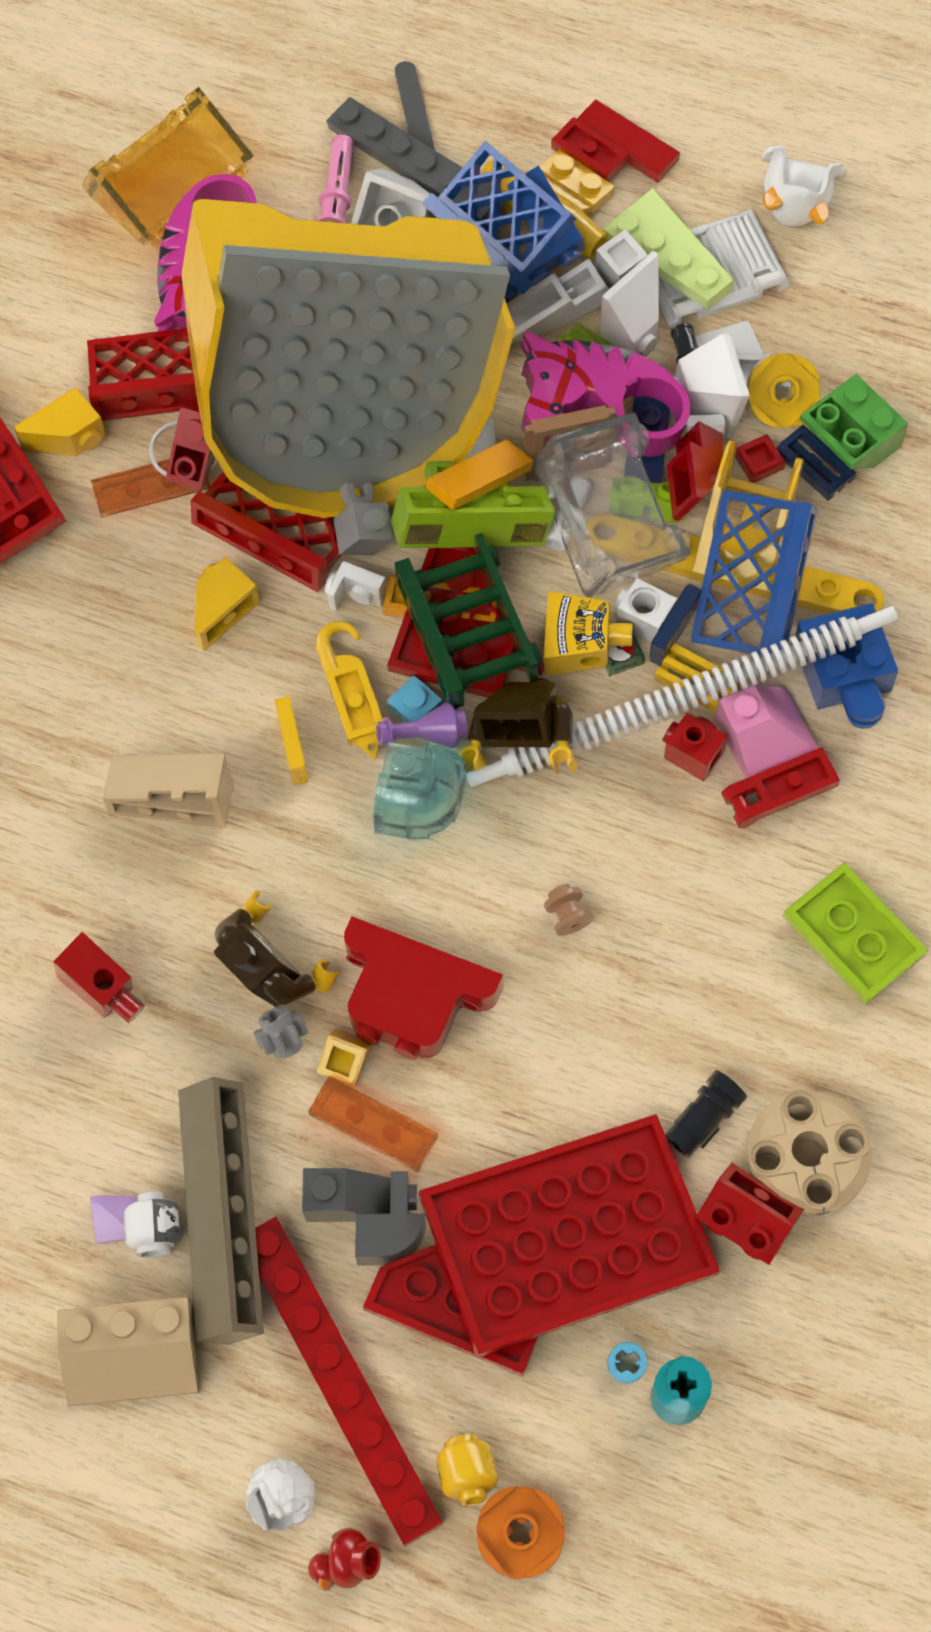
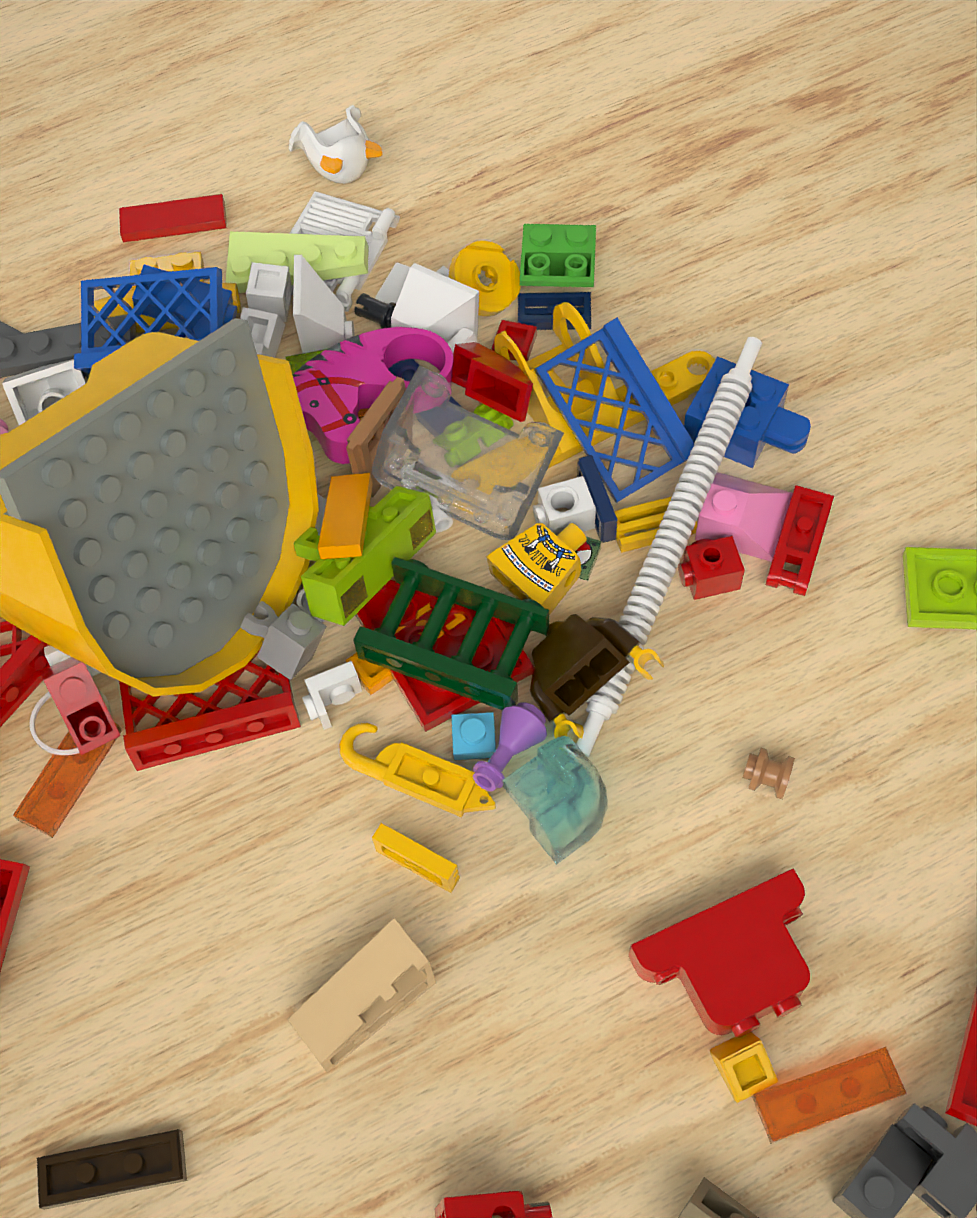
camera: 45 degrees left, 5 degrees down
yellow slope [194,557,260,651] -> none
dark brown torso [213,891,340,1007] -> none
light grey gear [253,1007,309,1059] -> none
red plate [551,117,629,182] -> none

